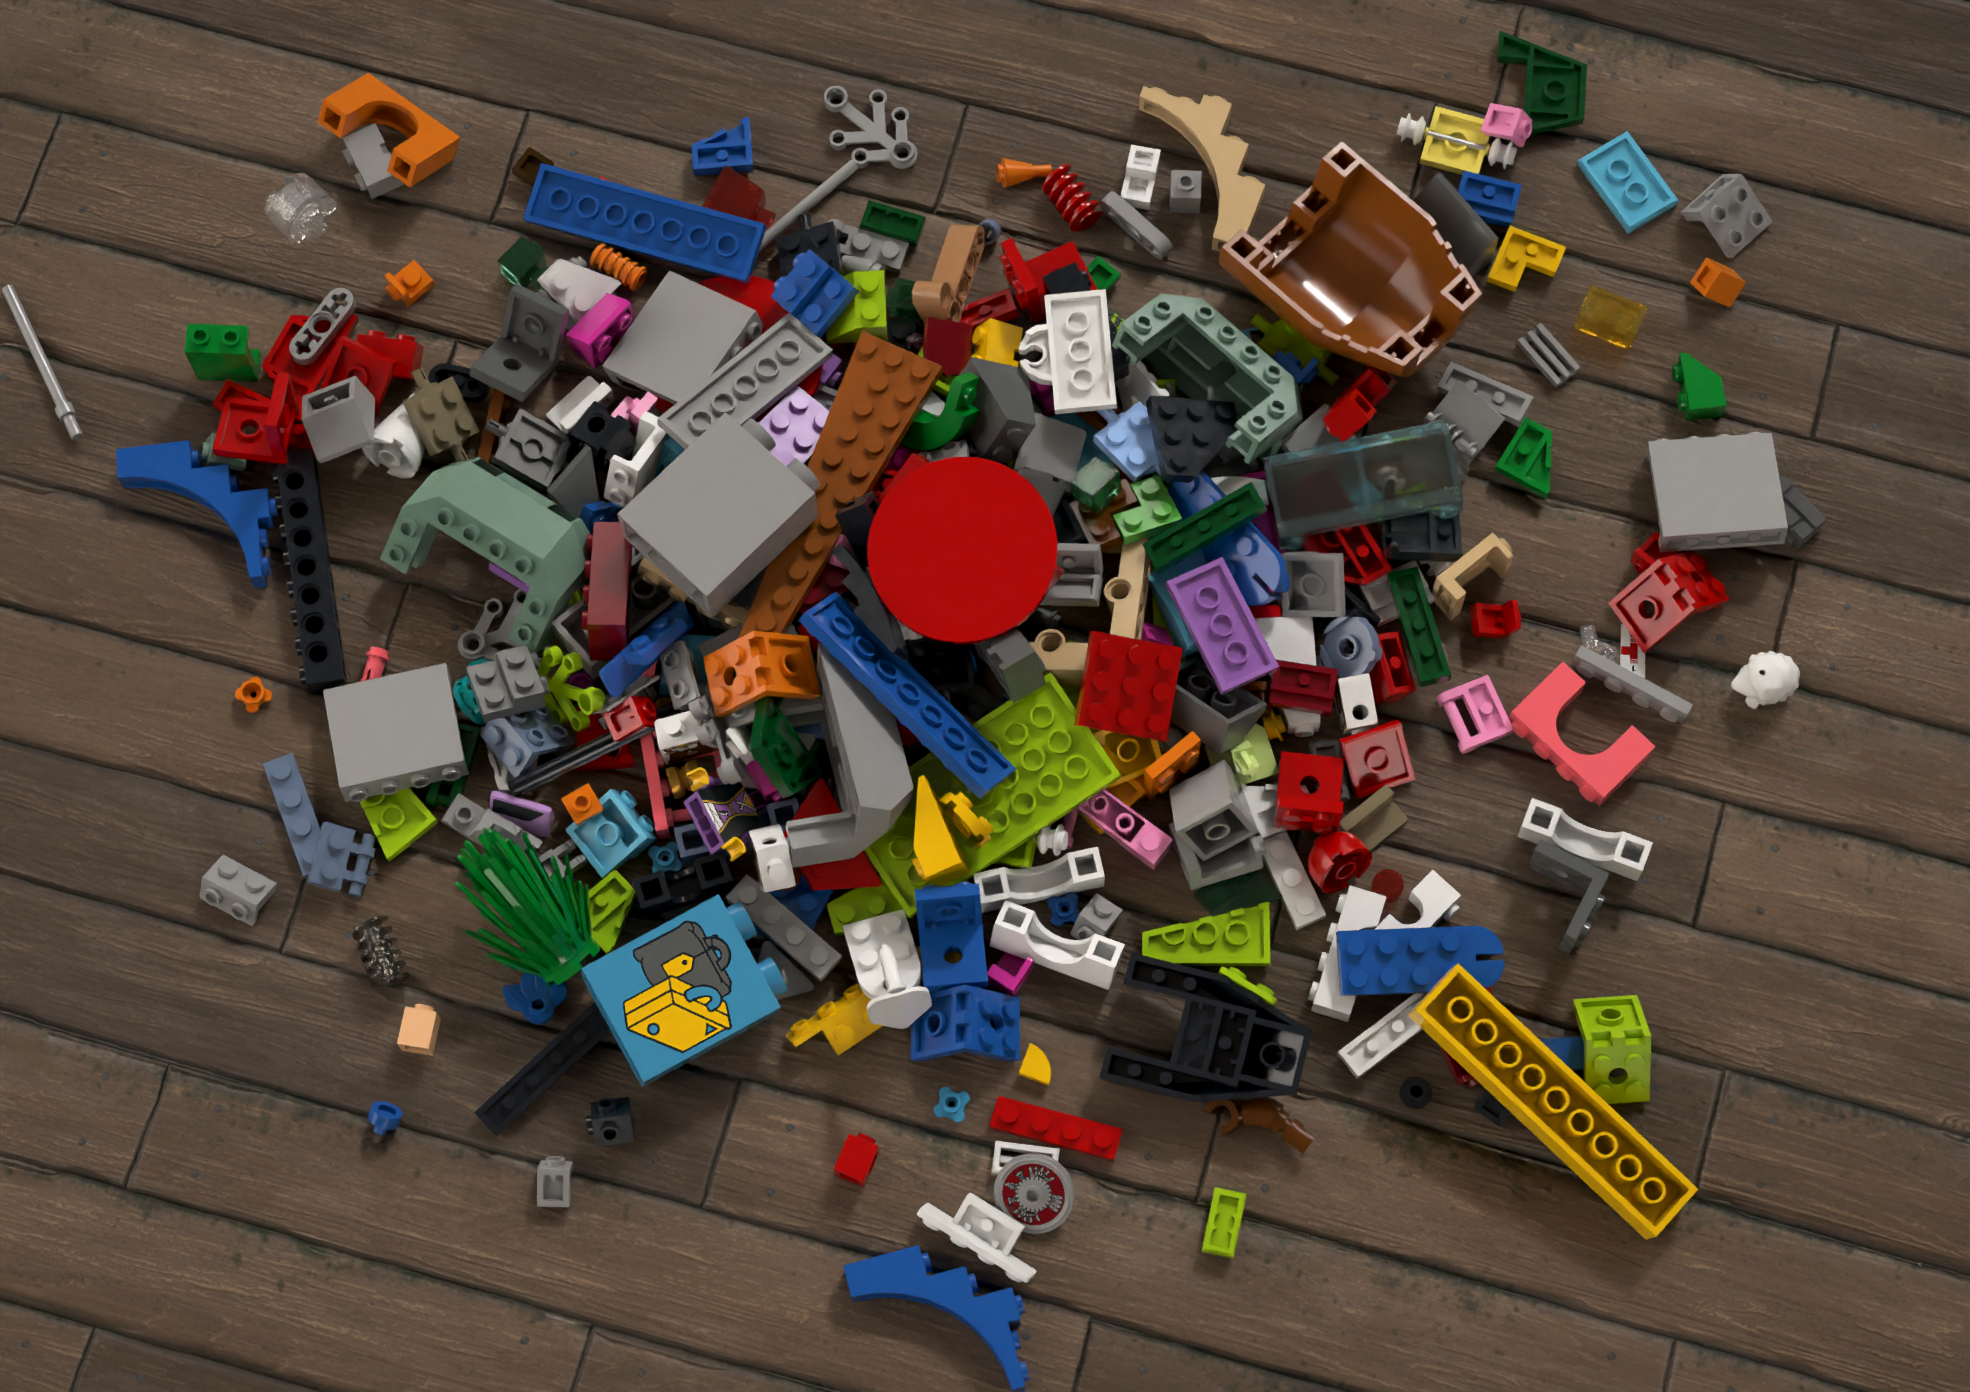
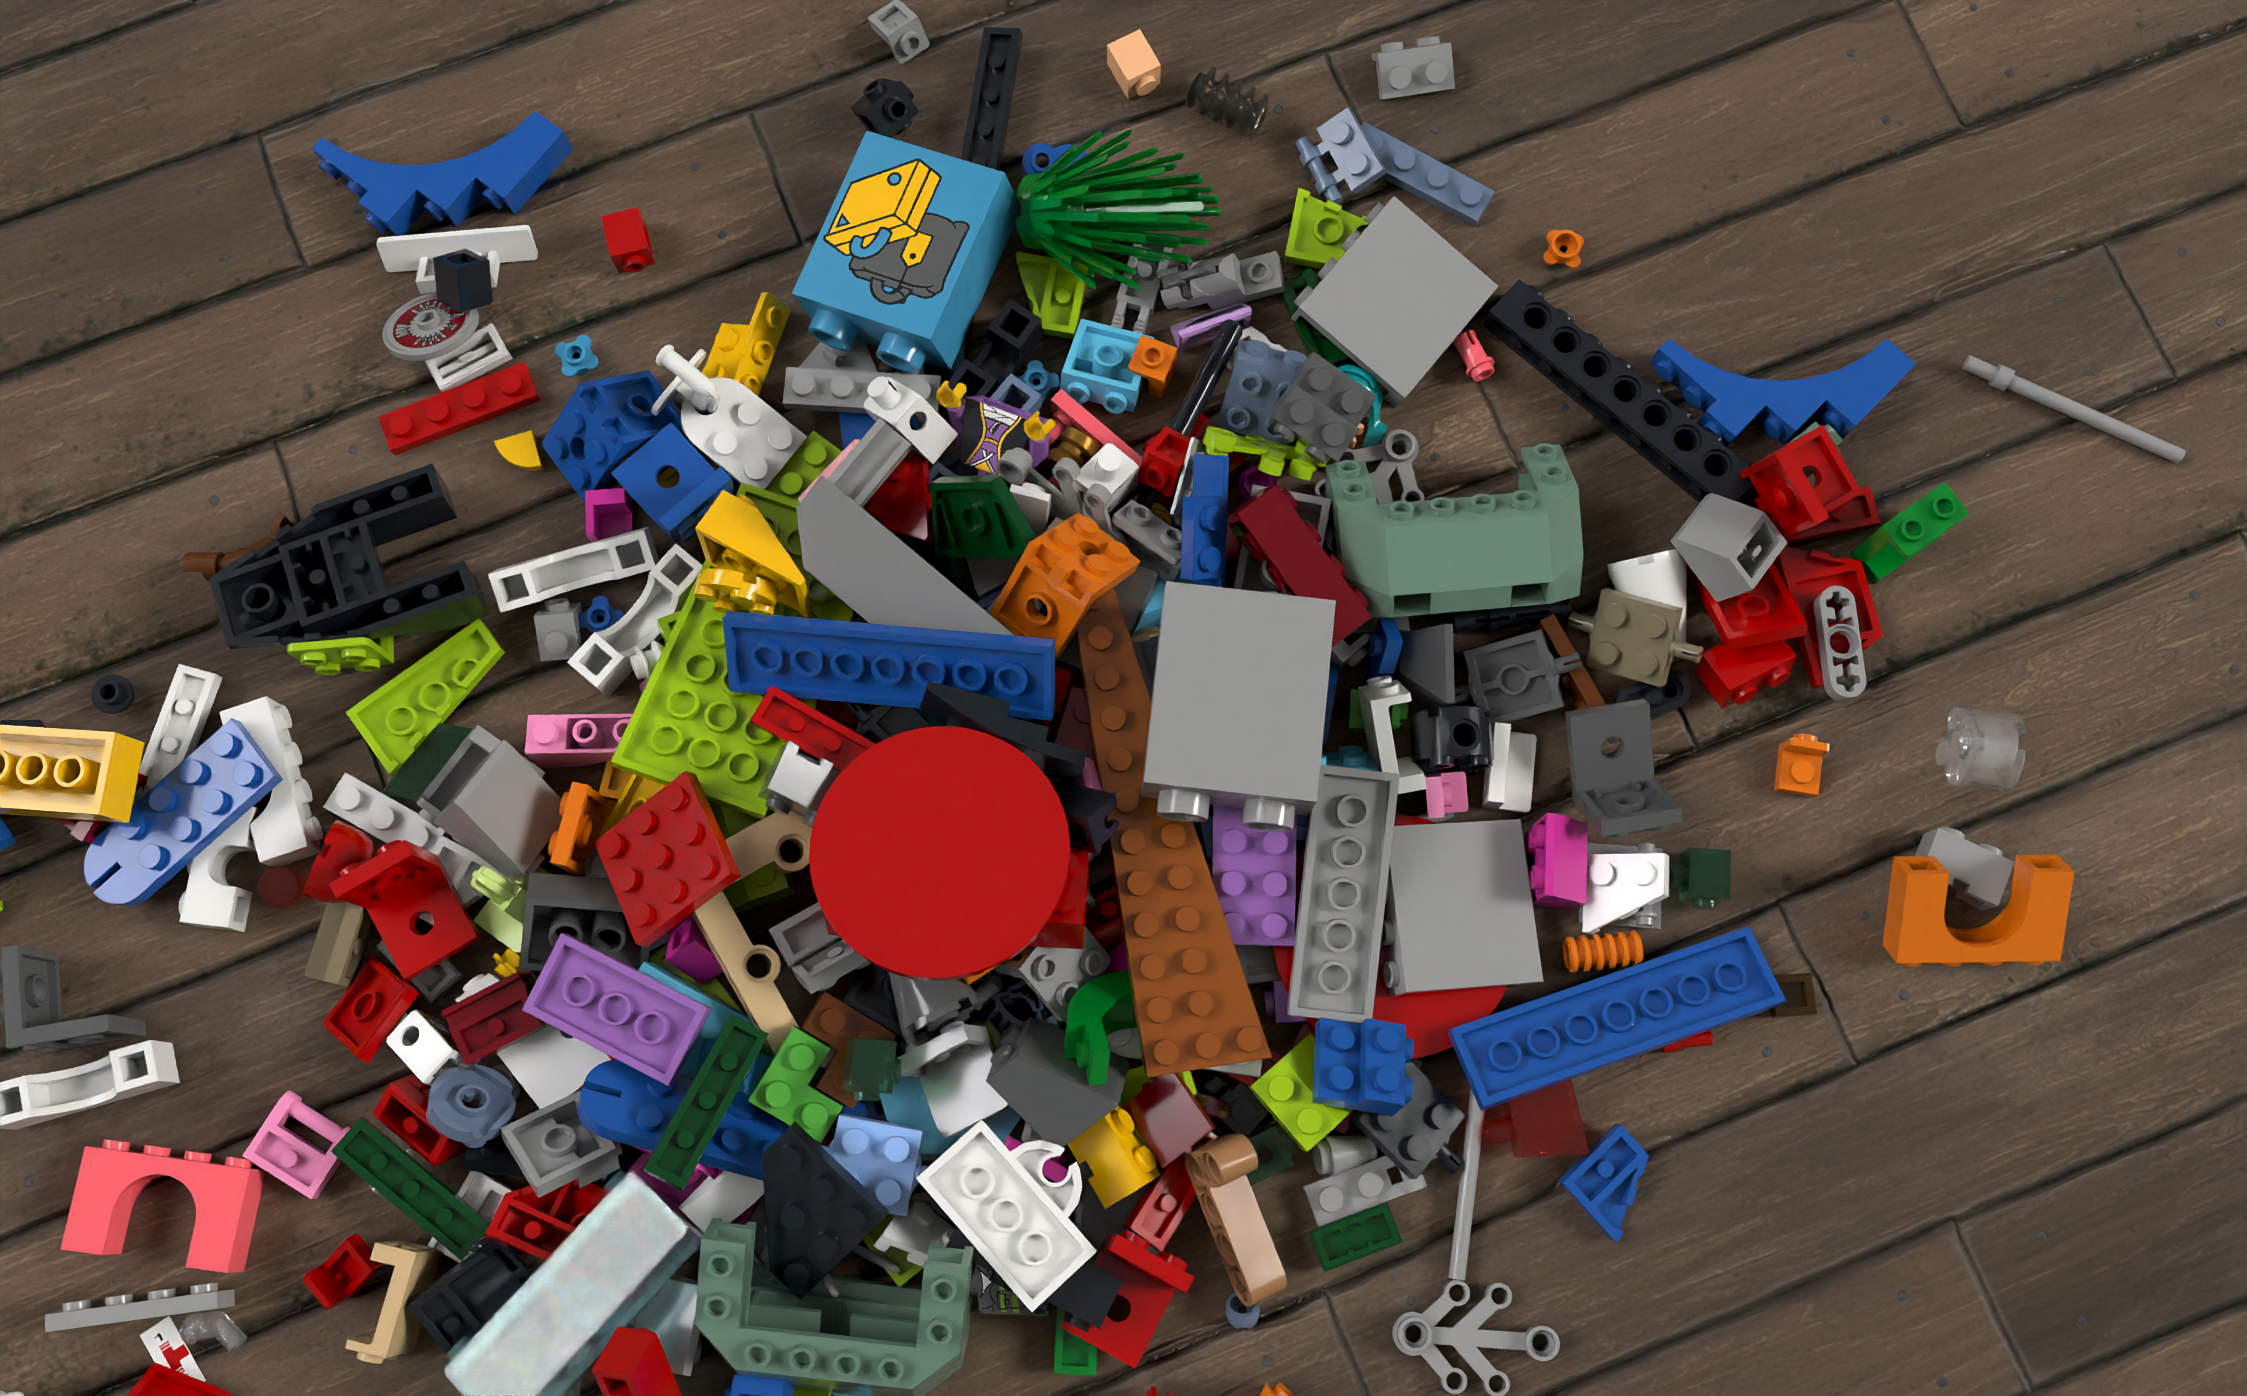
camera: 140 degrees right, 5 degrees up
lime plate [1201,1187,1247,1259] -> none
none -> black panel [433,249,493,313]
none -> red plate [750,685,875,772]

